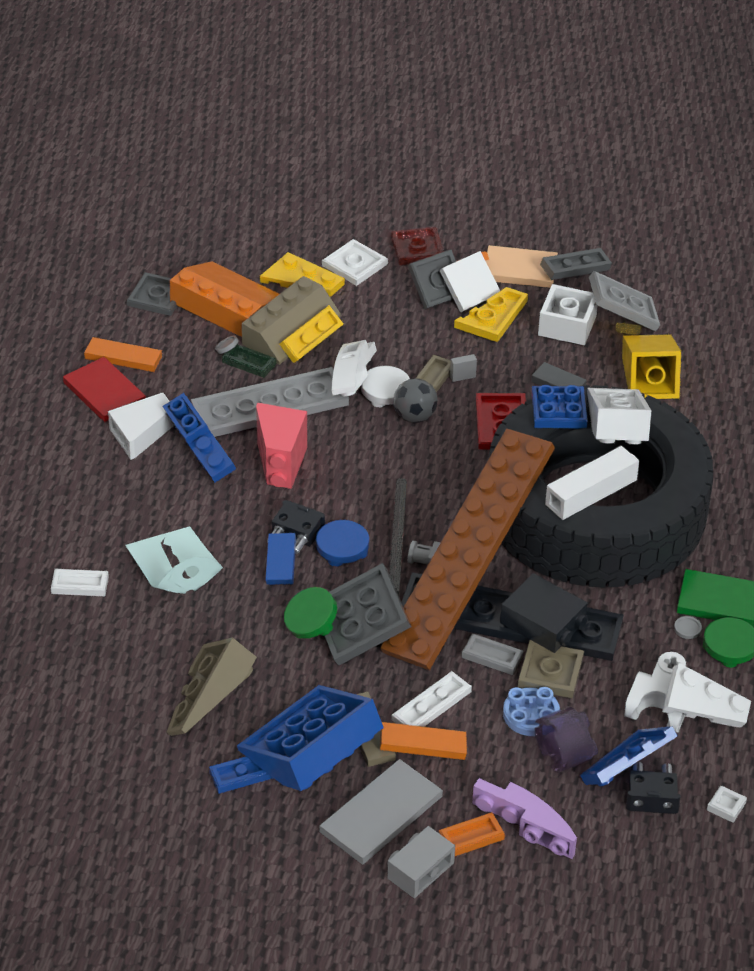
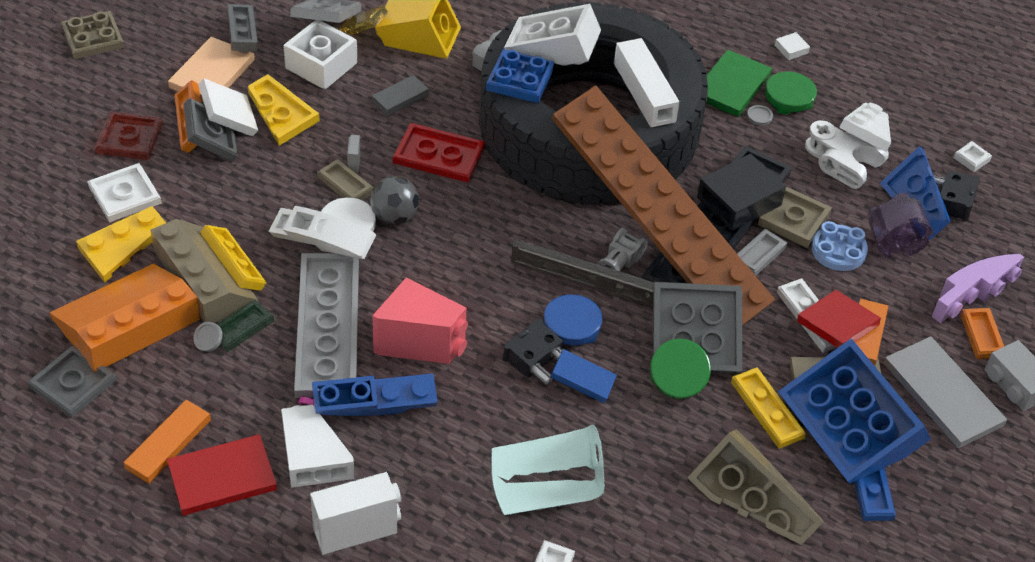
camera: 75 degrees left, 5 degrees up
none -> dark tan tile [61,11,124,59]
none -> white brick [310,472,401,555]
none -> yellow tile [731,367,806,449]
none -> red tile [797,290,881,348]

